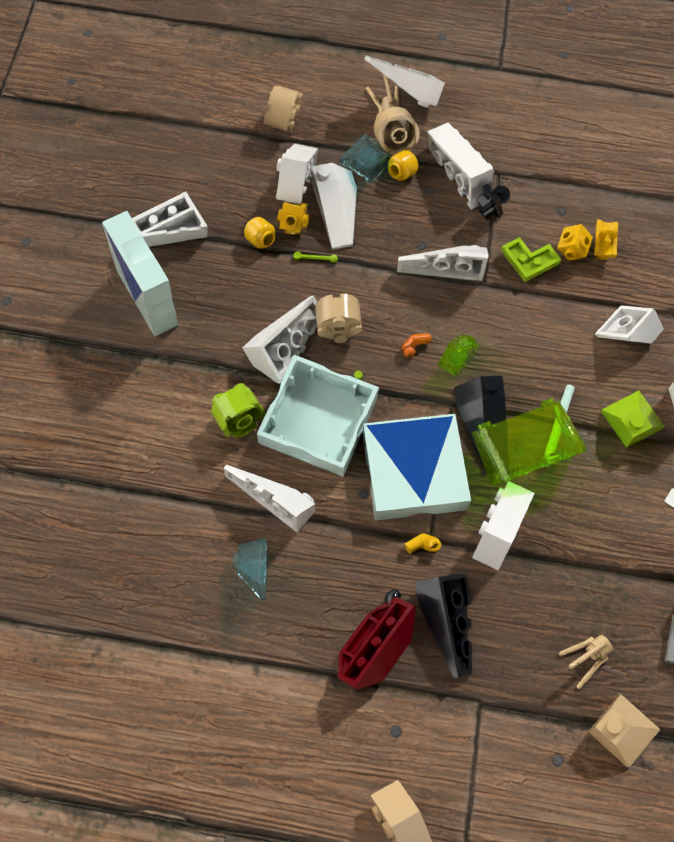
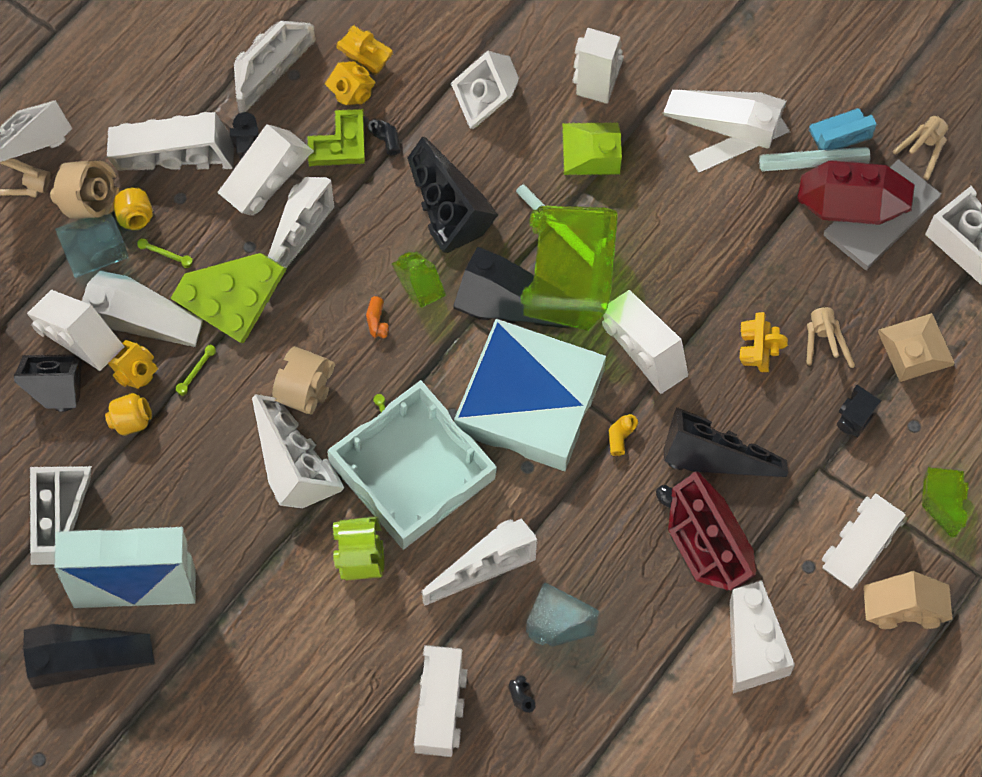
camera: 60 degrees left, 0 degrees up
none -> black slope [14,354,82,412]
none -> black wedge [23,624,155,689]
none -> lime hinge [137,238,193,268]
none -> lime plate [170,253,287,343]
none -> white wedge [218,124,314,216]
none -> white wedge [234,21,315,113]
none -> black arm [368,119,401,156]
none -> black wedge [407,137,498,253]
none -> white wedge [414,645,468,757]
none -> black arm [508,675,536,713]
none -> white wedge [730,581,795,694]
none -> yellow hips [740,312,788,372]
none -> white wedge [822,493,907,591]
none -> black brick [837,385,881,438]
none -> clear neon green slope [922,467,968,537]

